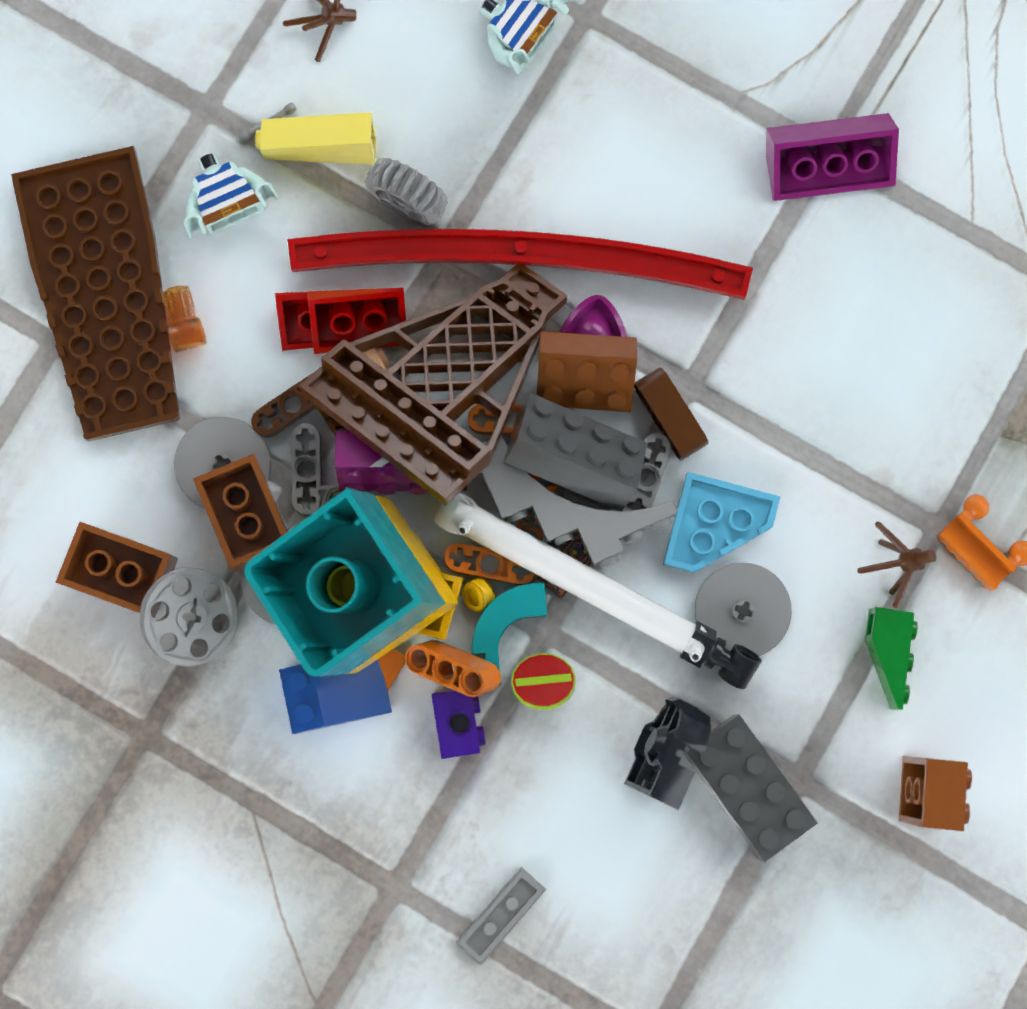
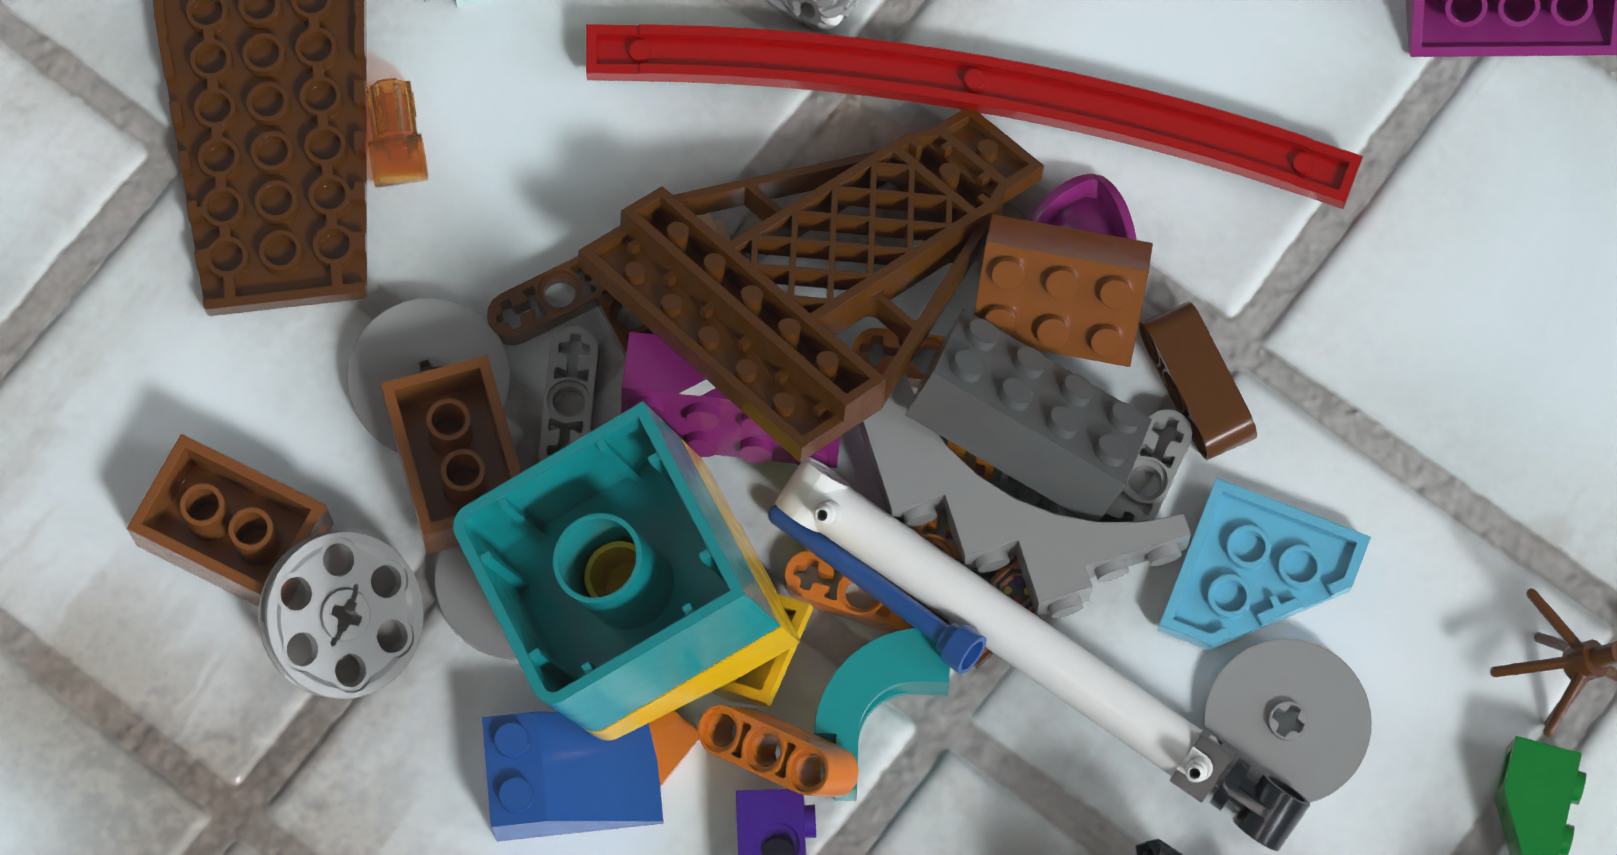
camera: 10 degrees right, 10 degrees down
red slope [275,287,406,354] -> none
yellow tile [462,577,495,612] -> none
red piece [511,653,576,710] -> none
none -> blue piece [768,504,987,674]

